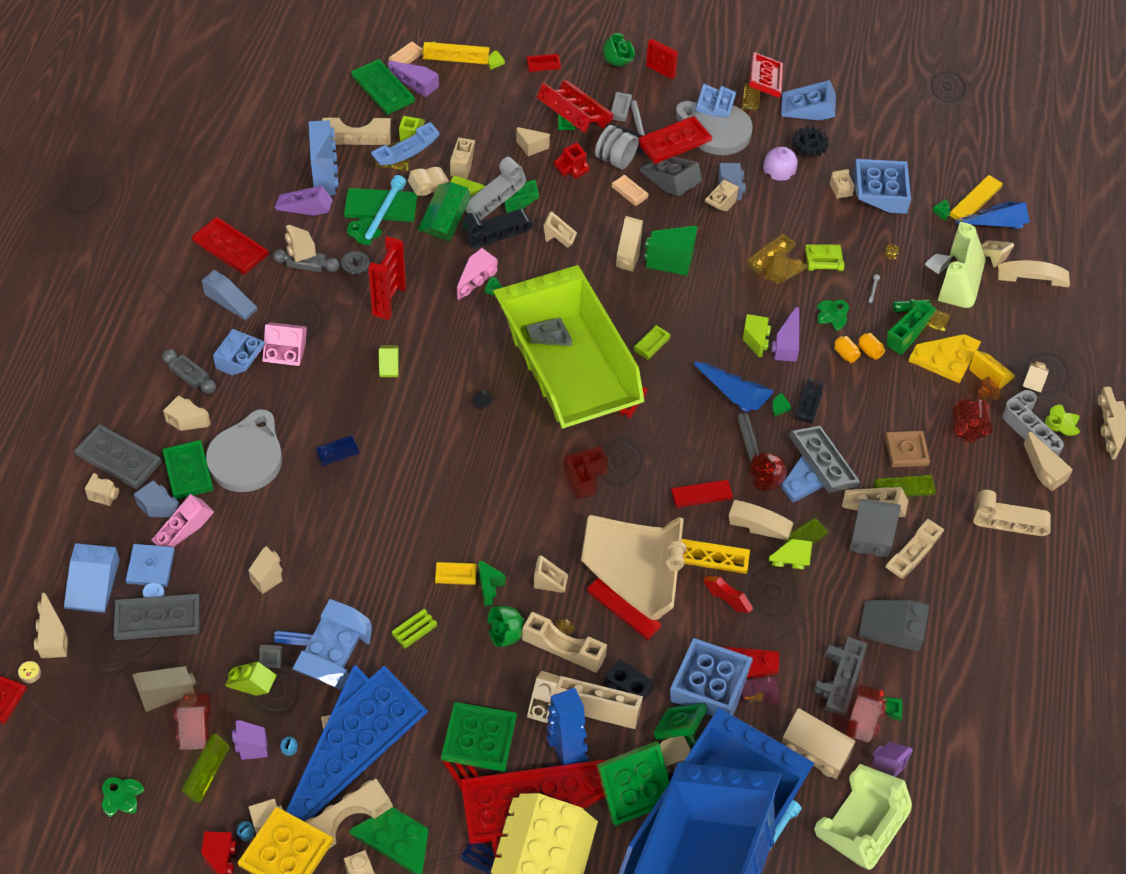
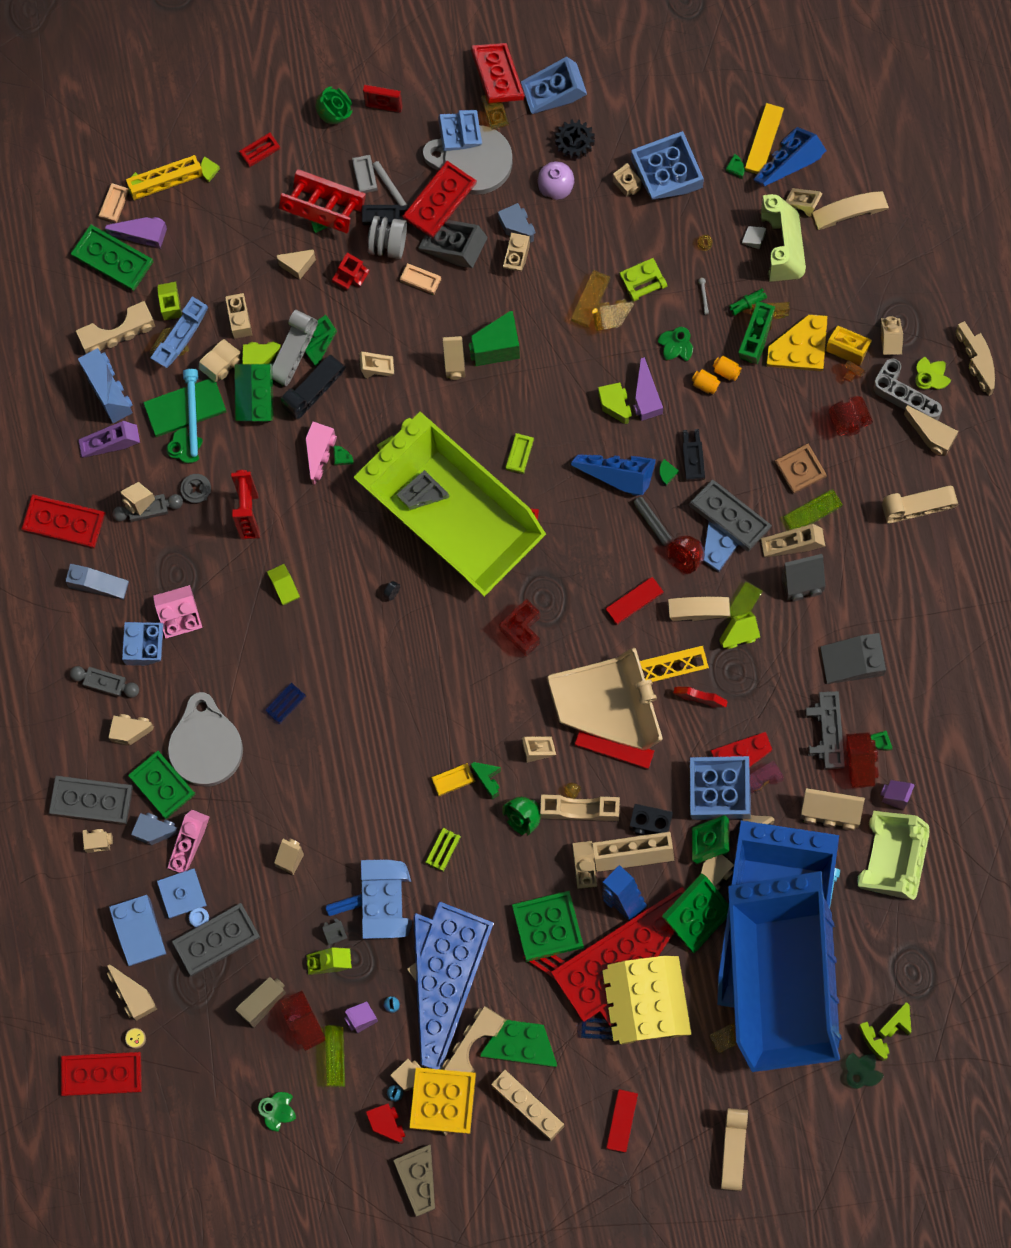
camera: 15 degrees left, 20 degrees up
tan slope [886,519,944,578] -> none

